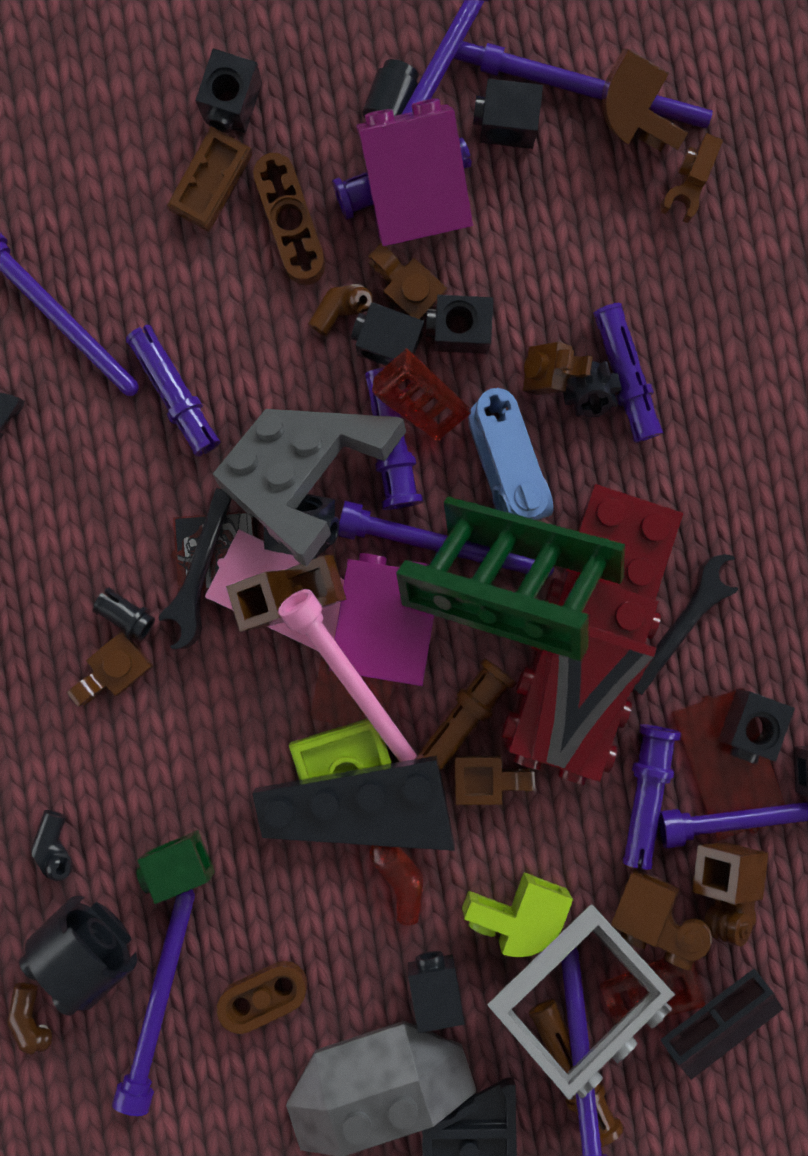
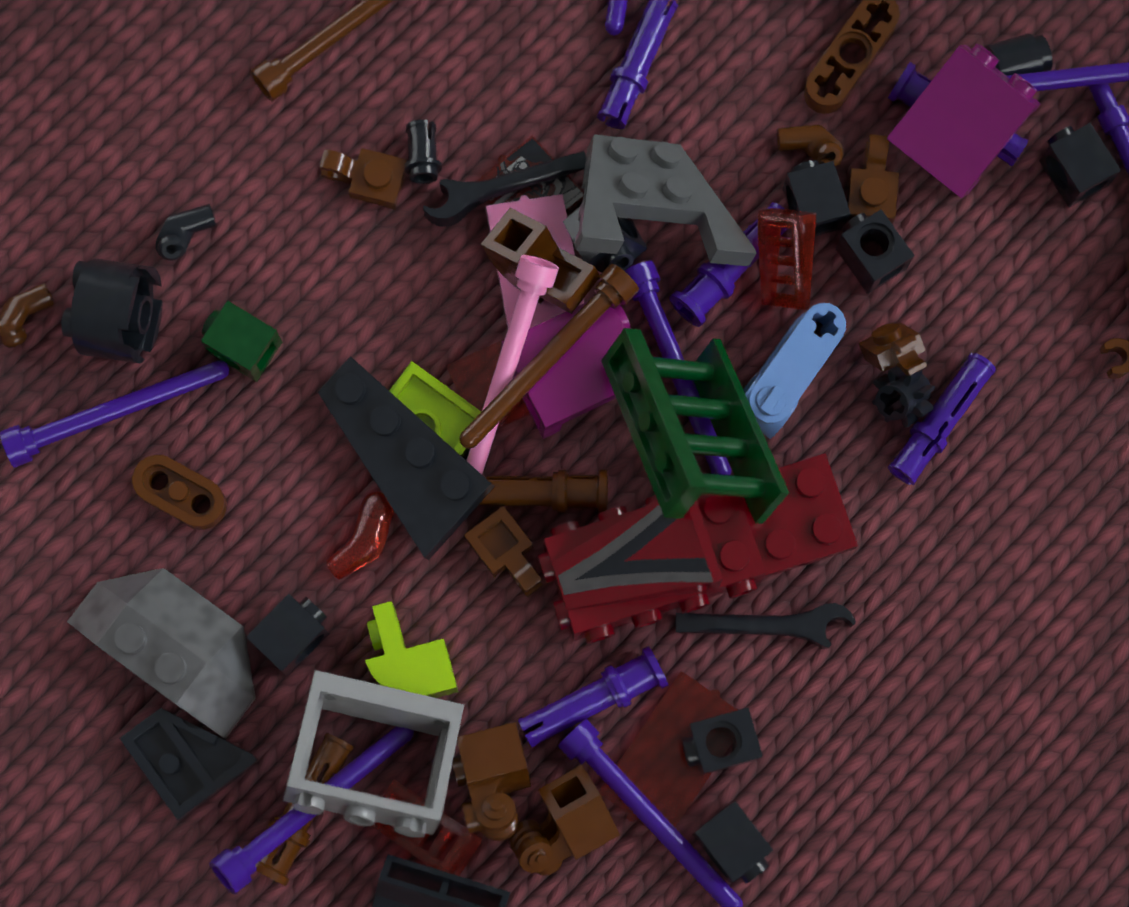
camera: 55 degrees right, 10 degrees down
none -> reddish brown piece [459,264,639,449]

